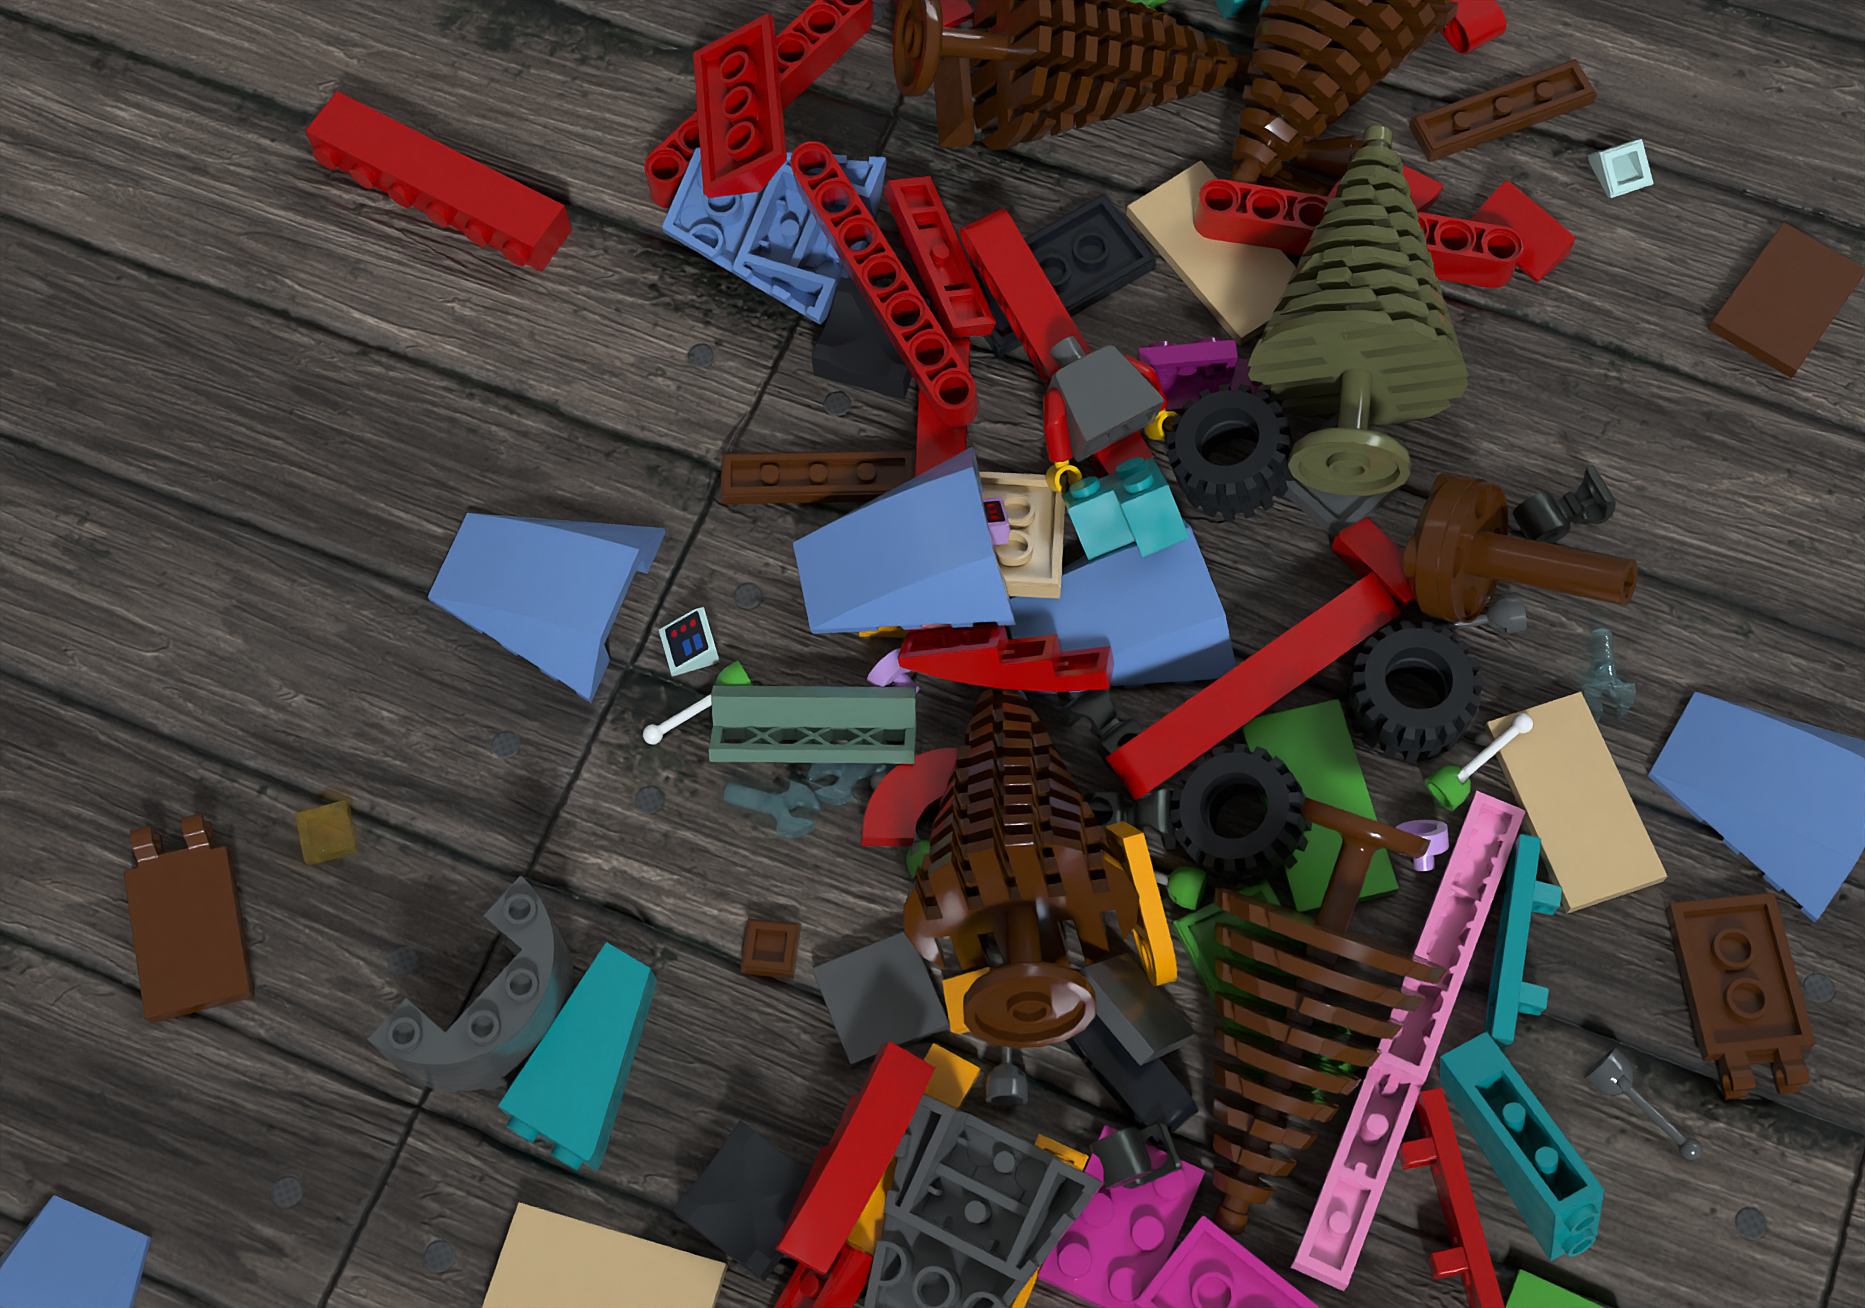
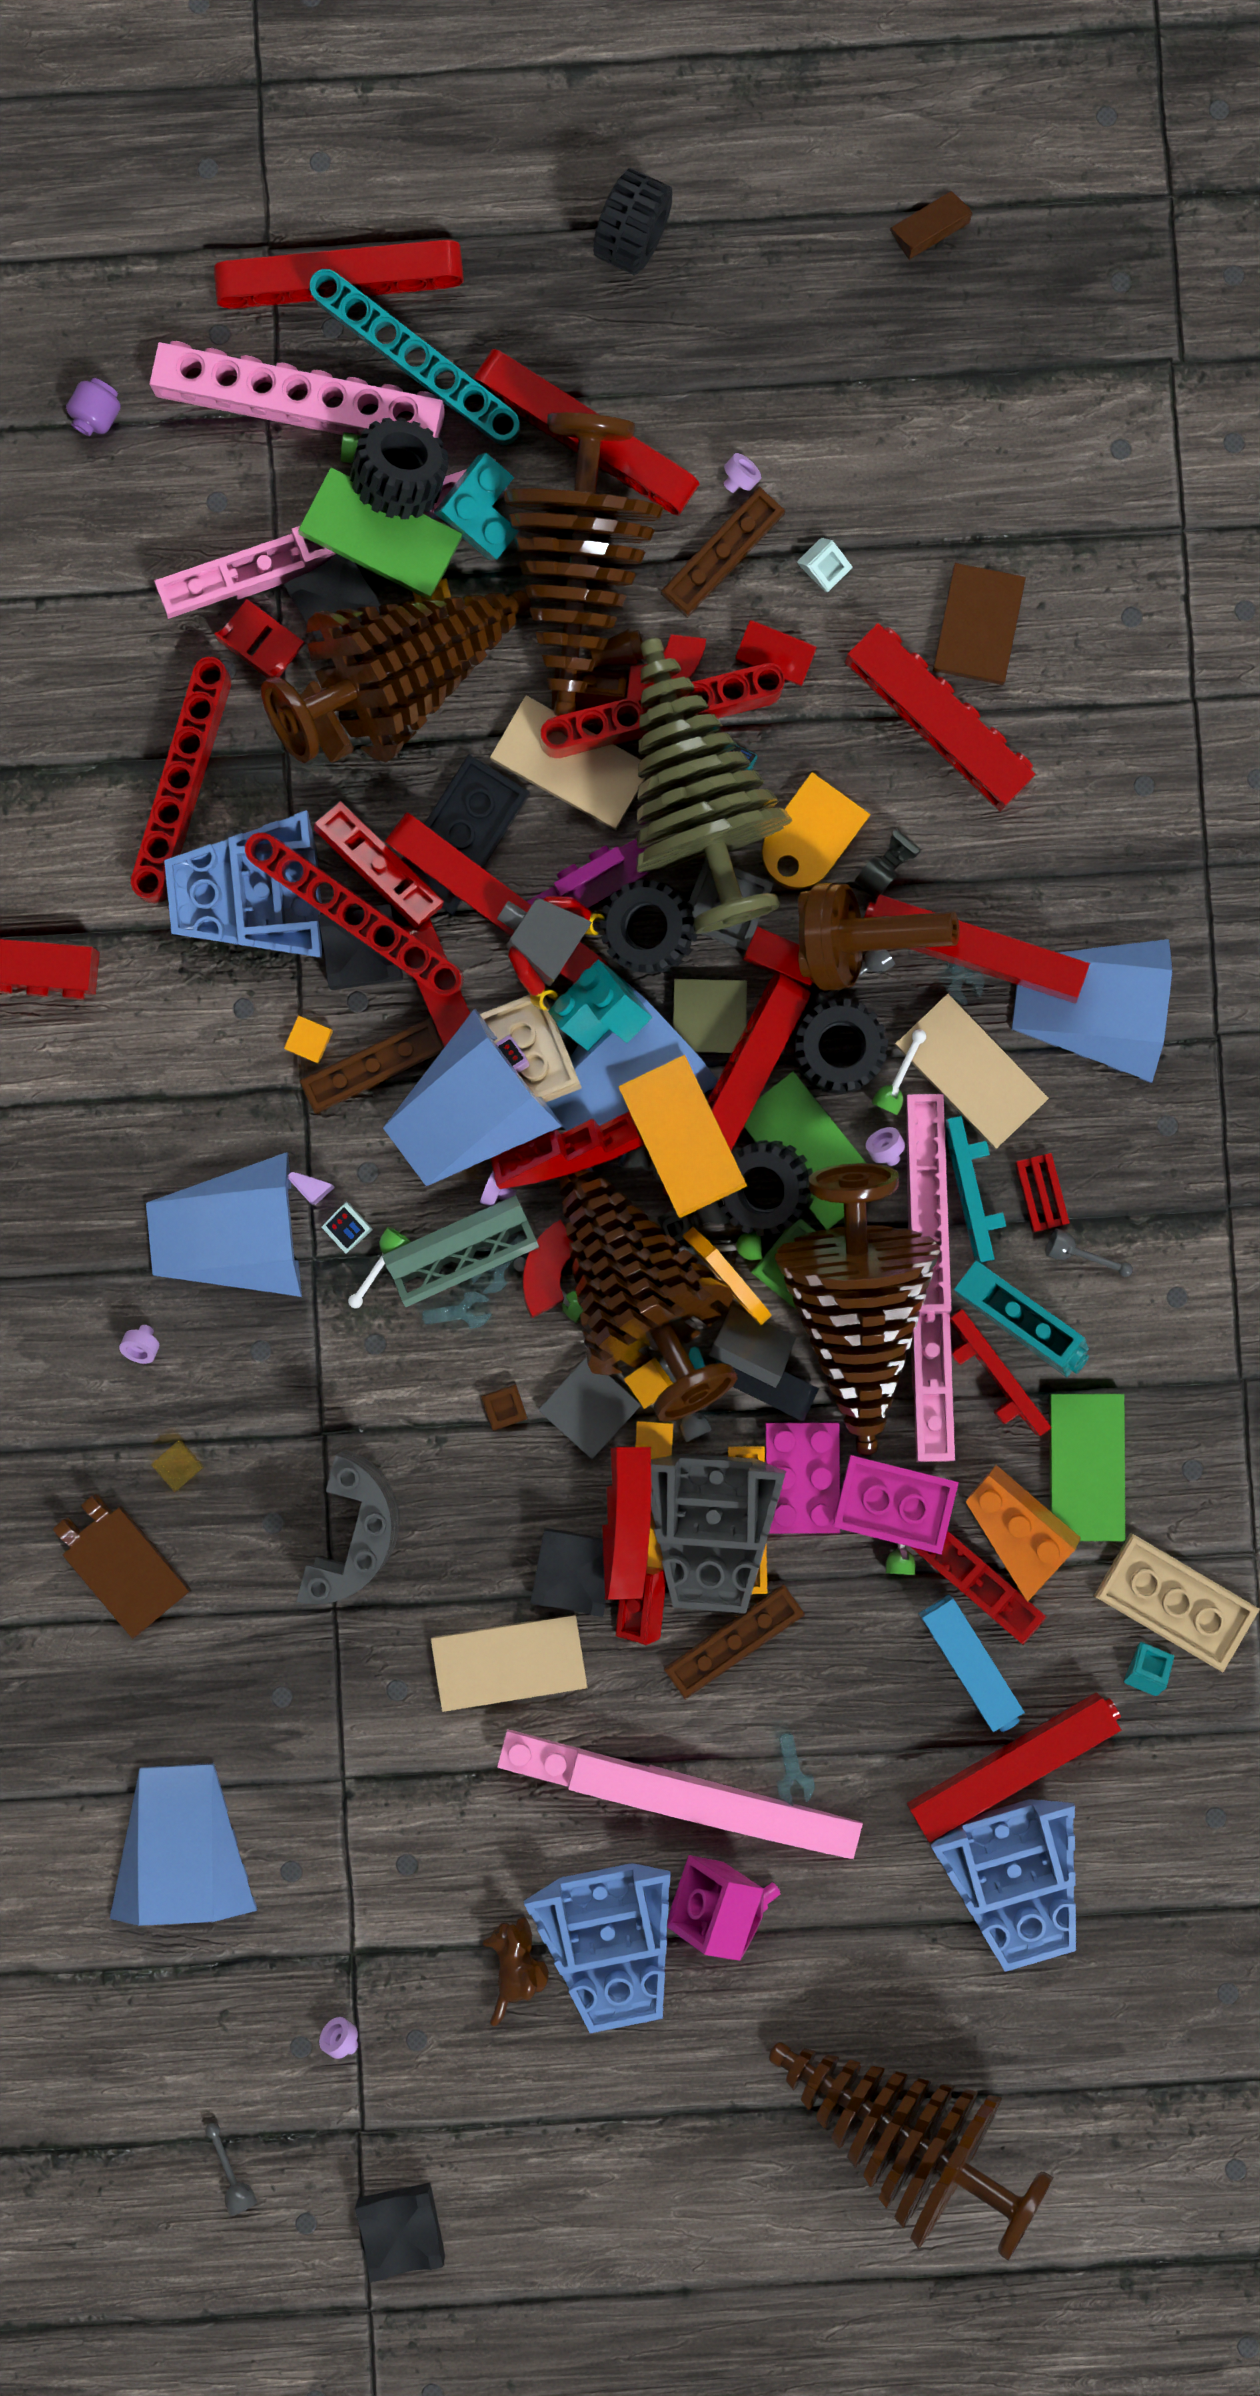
camera: 25 degrees left, 20 degrees up
teal slope [498,942,658,1172] -> none
red slope [693,13,787,198] -> none
pearl dark grey leg [1089,1121,1182,1189] -> none
reddish brown tile [1665,893,1816,1100] -> none
none -> lavender tile [119,1325,159,1364]
none -> light orange tile [284,1015,333,1064]
none -> lavender slope [288,1172,335,1205]
none -> light orange tile [618,1055,747,1218]
none -> olive tile [673,979,747,1054]
none -> lavender tile [724,453,761,493]
none -> light orange tile [762,772,871,890]
none -> red brick [845,623,1036,812]
none -> red brick [864,894,1090,1004]
none -> red tile [1014,1153,1070,1233]

